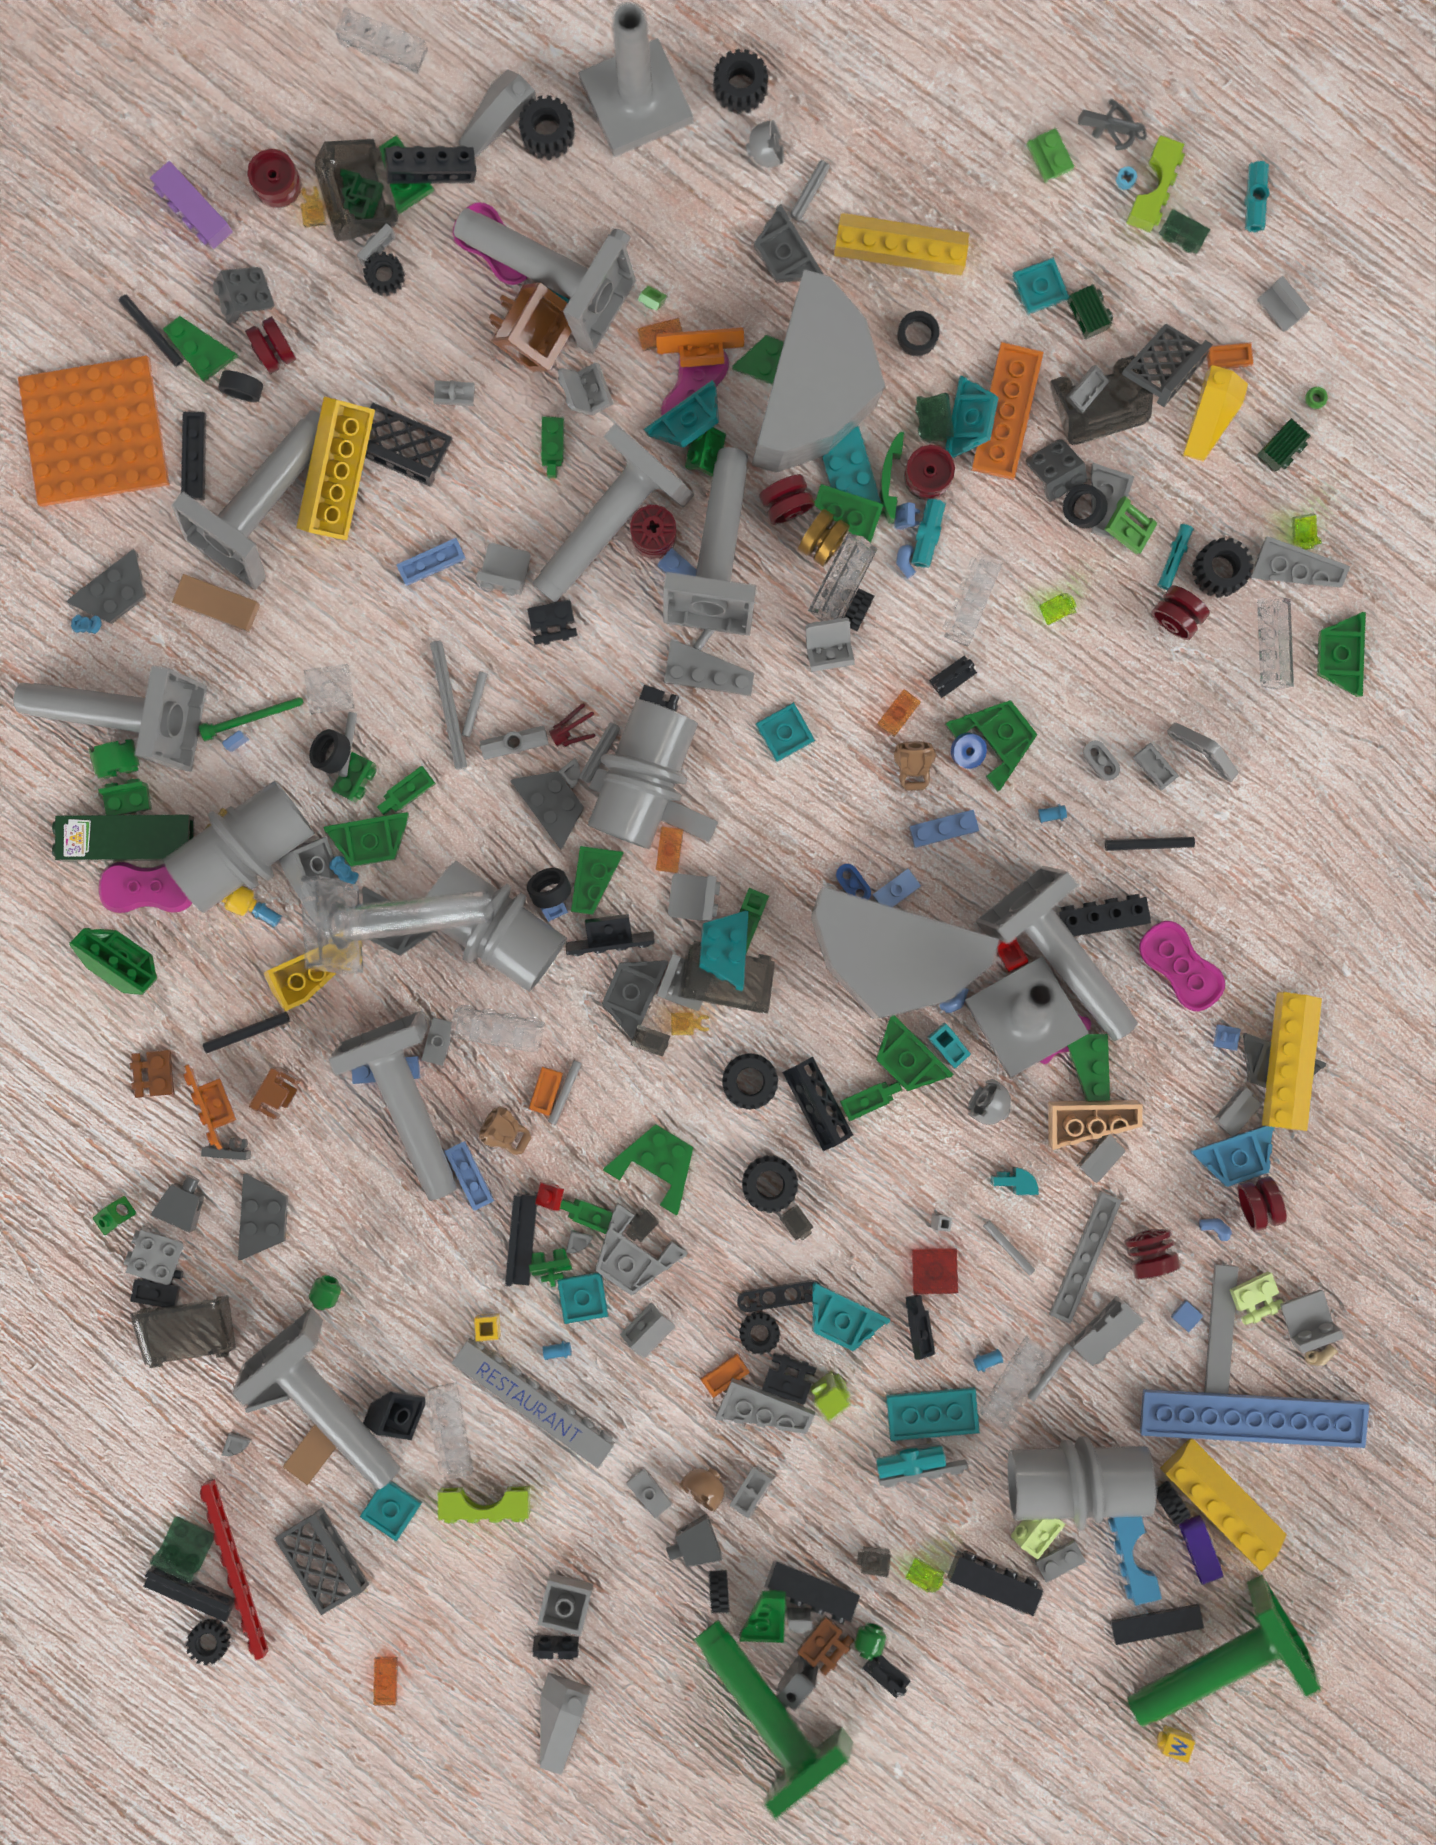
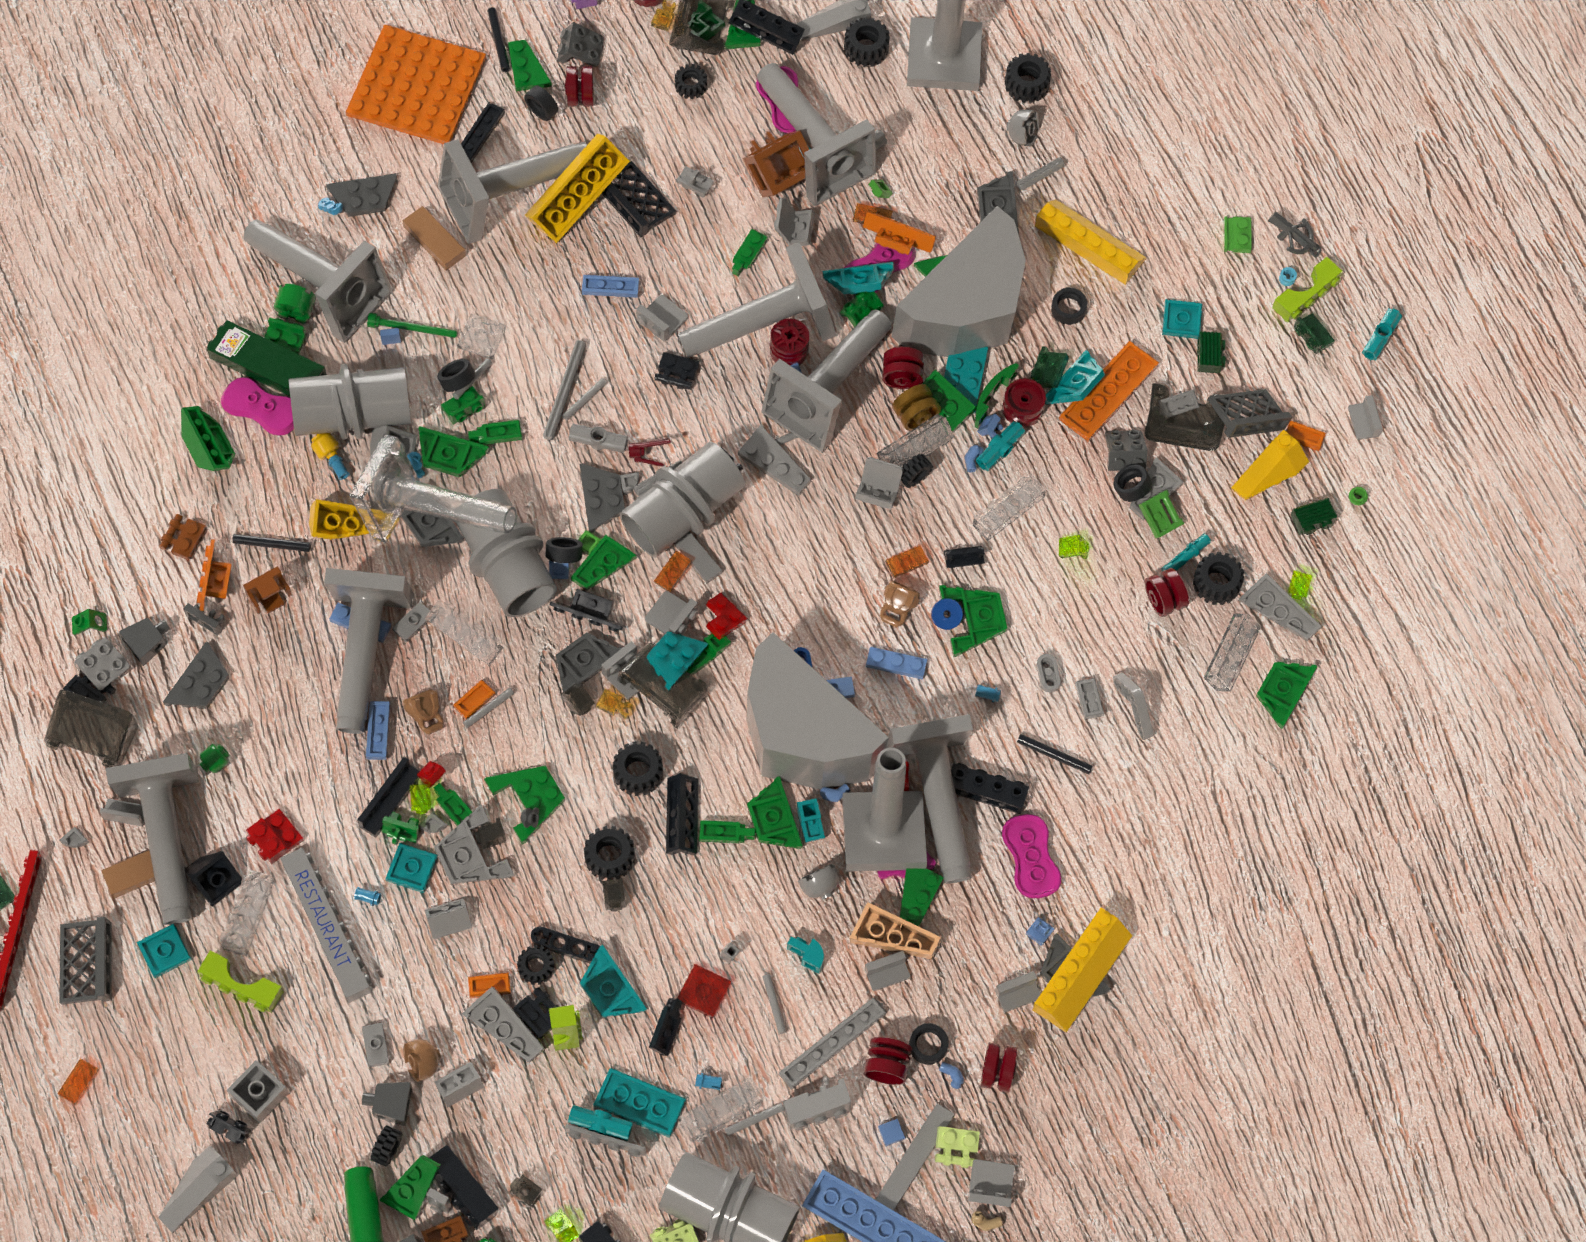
camera: 25 degrees right, 20 degrees down
light grey plate [357,223,395,268] -> none
yellow brick [474,1313,501,1341] -> none
teal tile [755,702,815,762] -> none
dark azure wing [1191,1126,1275,1187] -> none
none -> red plate [246,809,304,865]
none -> clear neon green bracket [410,783,432,814]
none -> dark grey plate [520,808,539,828]
none -> bright green tile [578,530,601,555]
none -> red plate [706,593,748,640]
none -> black tyre [909,1023,948,1065]

